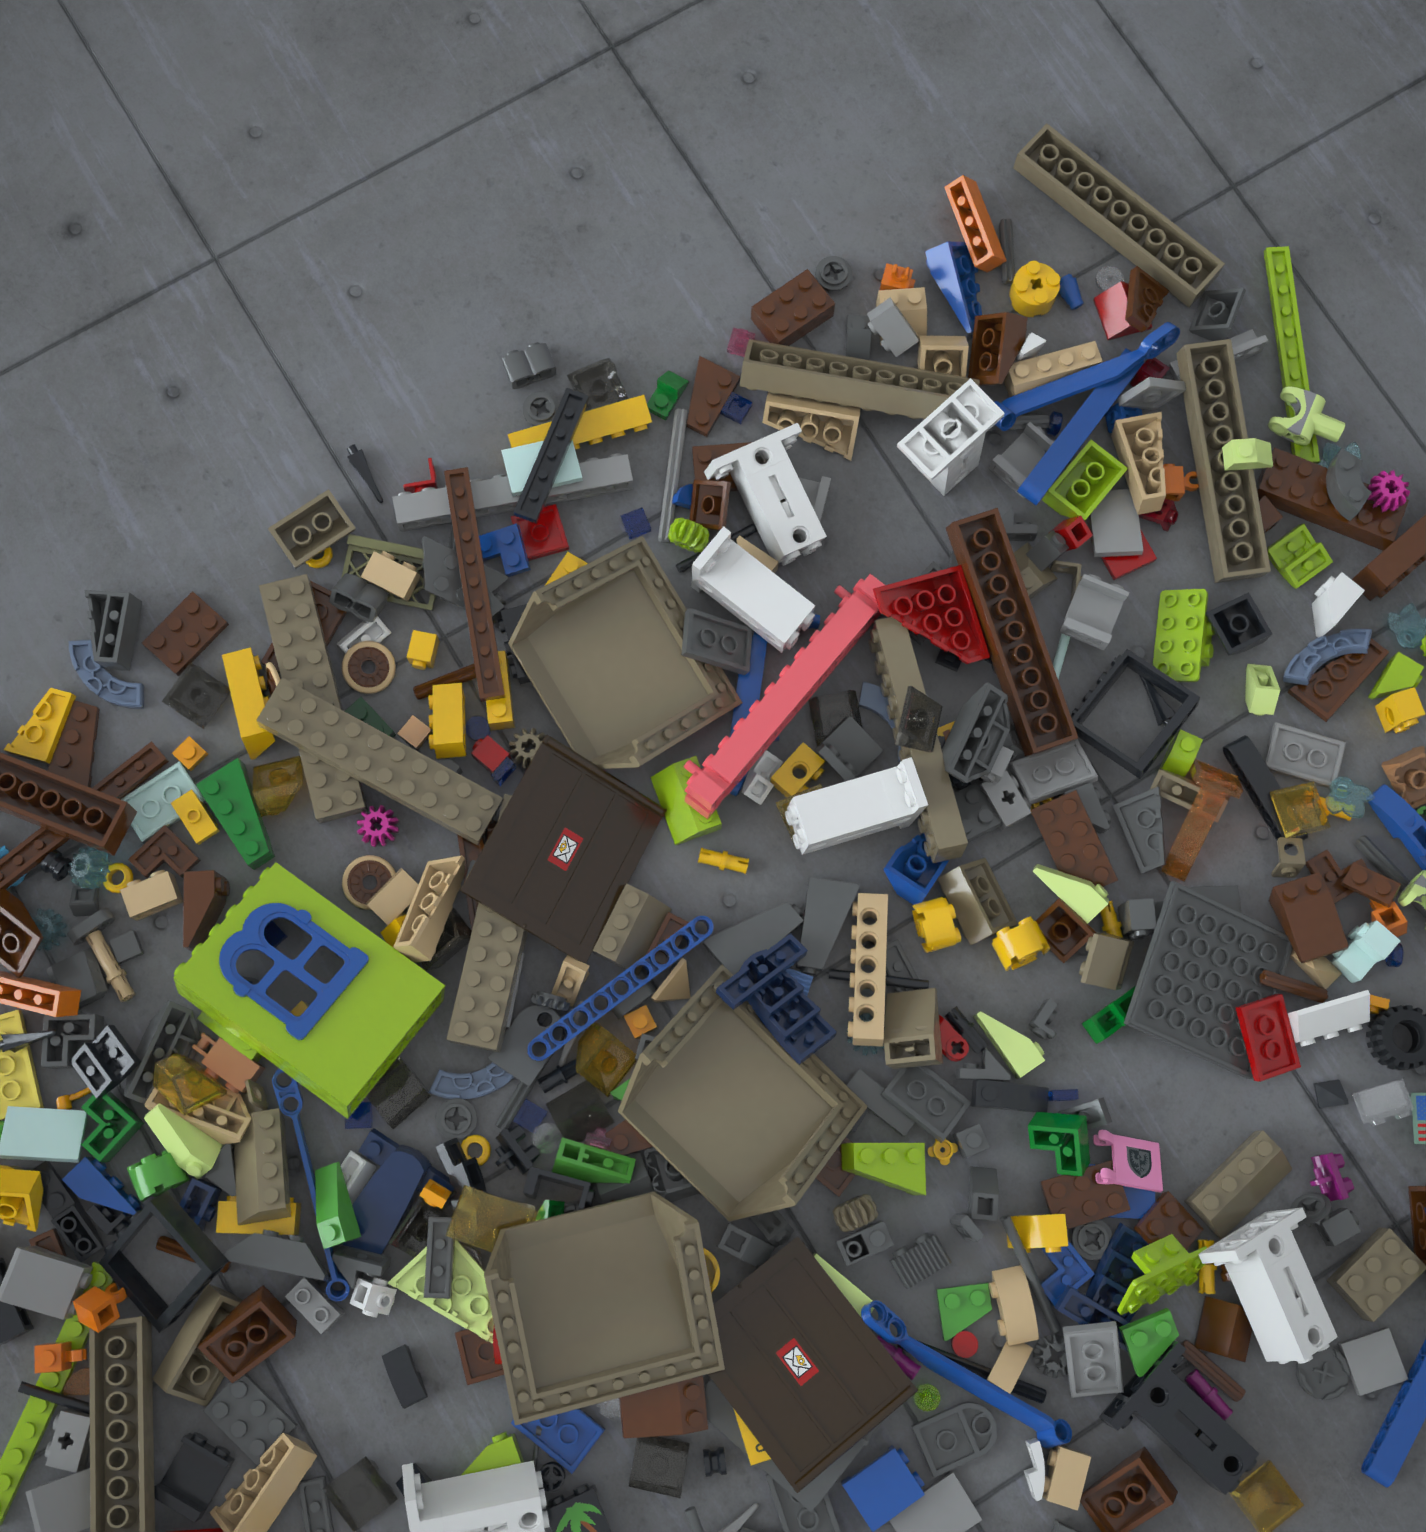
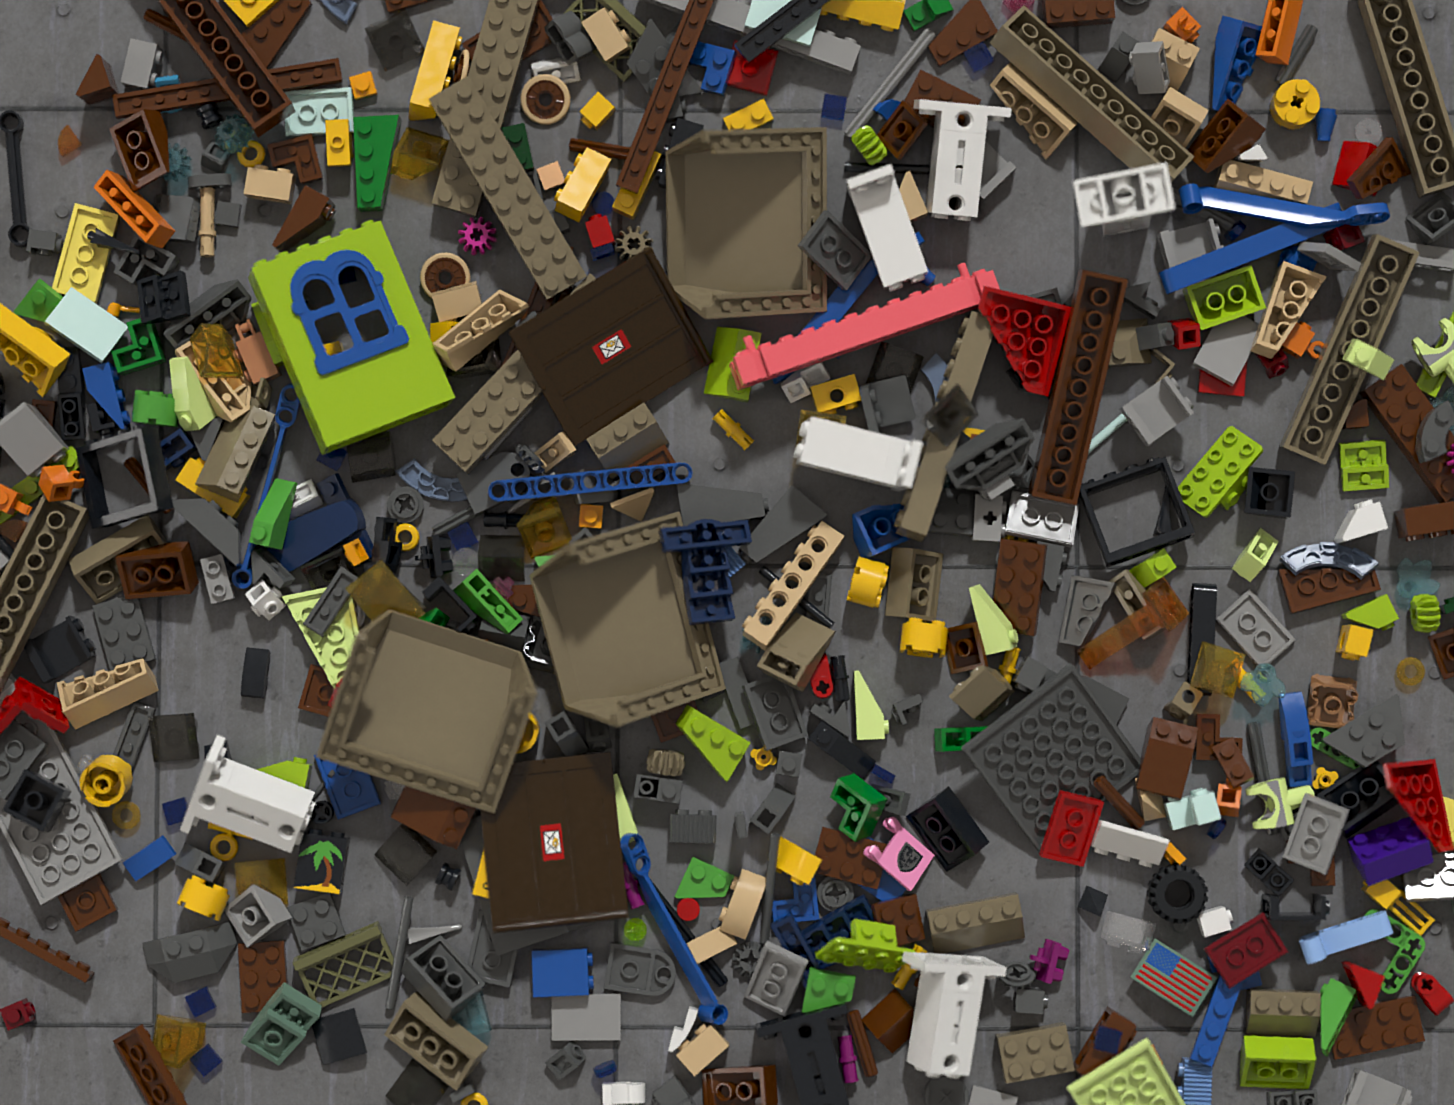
camera: 40 degrees right, 10 degrees up
none -> black slope [906,786,989,872]

